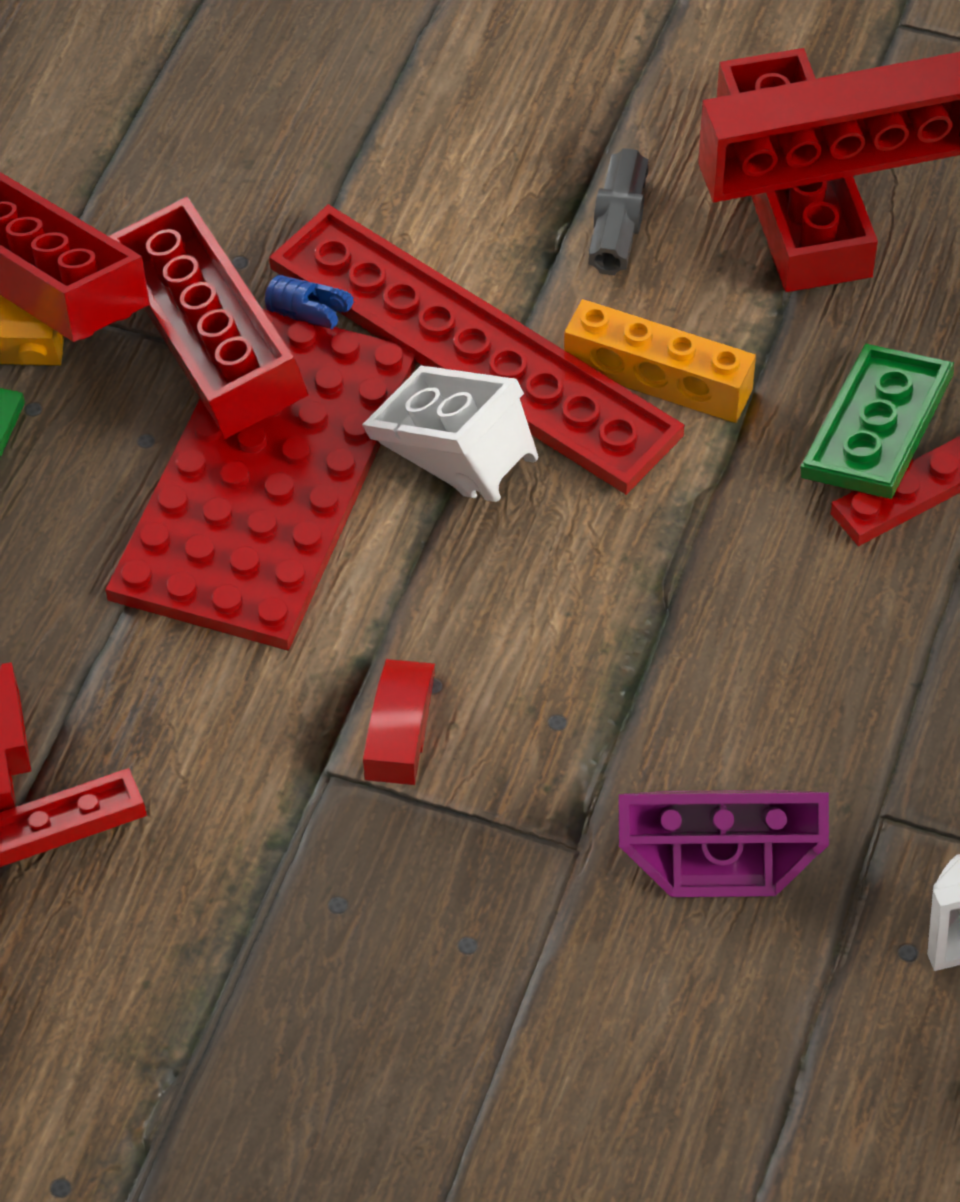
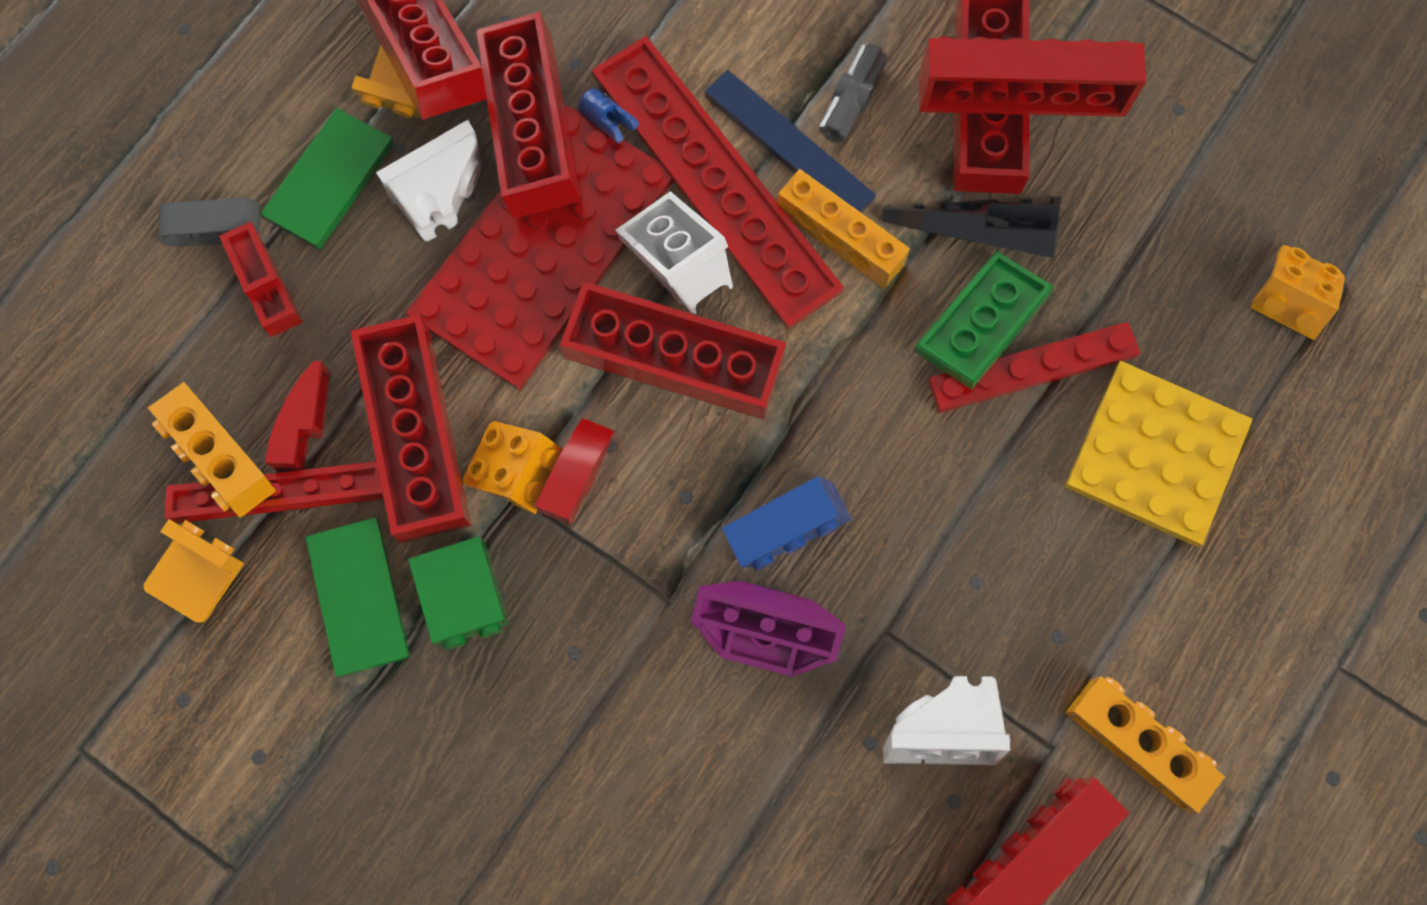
camera: 15 degrees right, 20 degrees up
none -> green tile [306,517,411,678]
none -> red brick [350,314,472,543]
none -> white piece [376,120,481,241]
none -> green brick [408,536,509,650]
none -> light orange bracket [463,421,563,514]
none -> red brick [560,281,787,420]
none -> dark blue tile [705,69,876,213]
none -> blue wedge [722,476,852,571]
none -> black wedge [883,196,1062,258]

